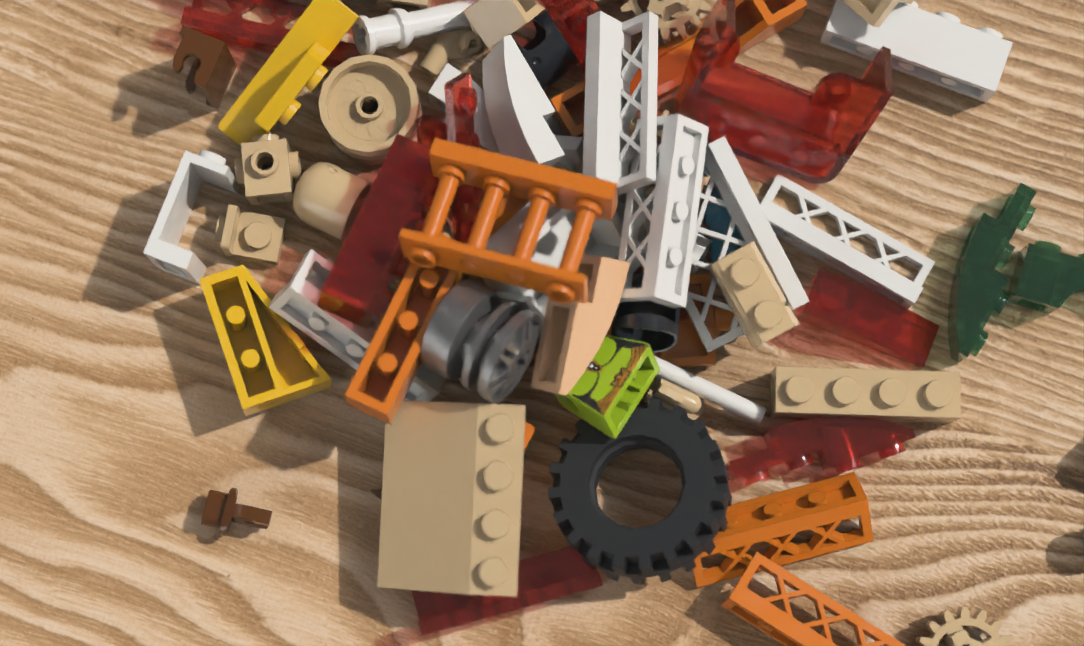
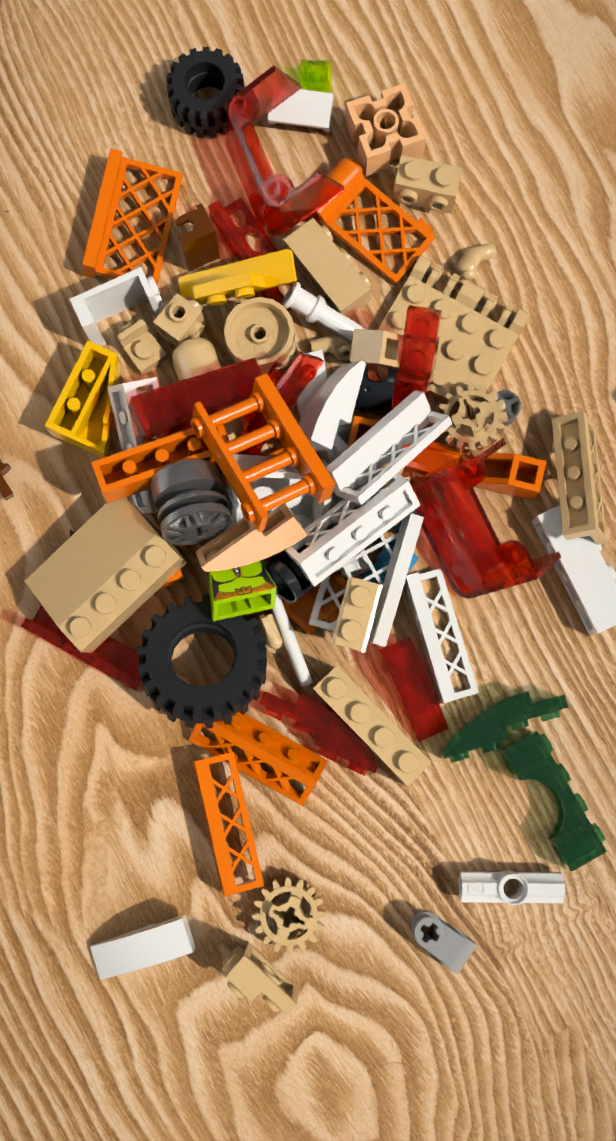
camera: 50 degrees right, 0 degrees up
none -> orange fence [82,148,183,286]

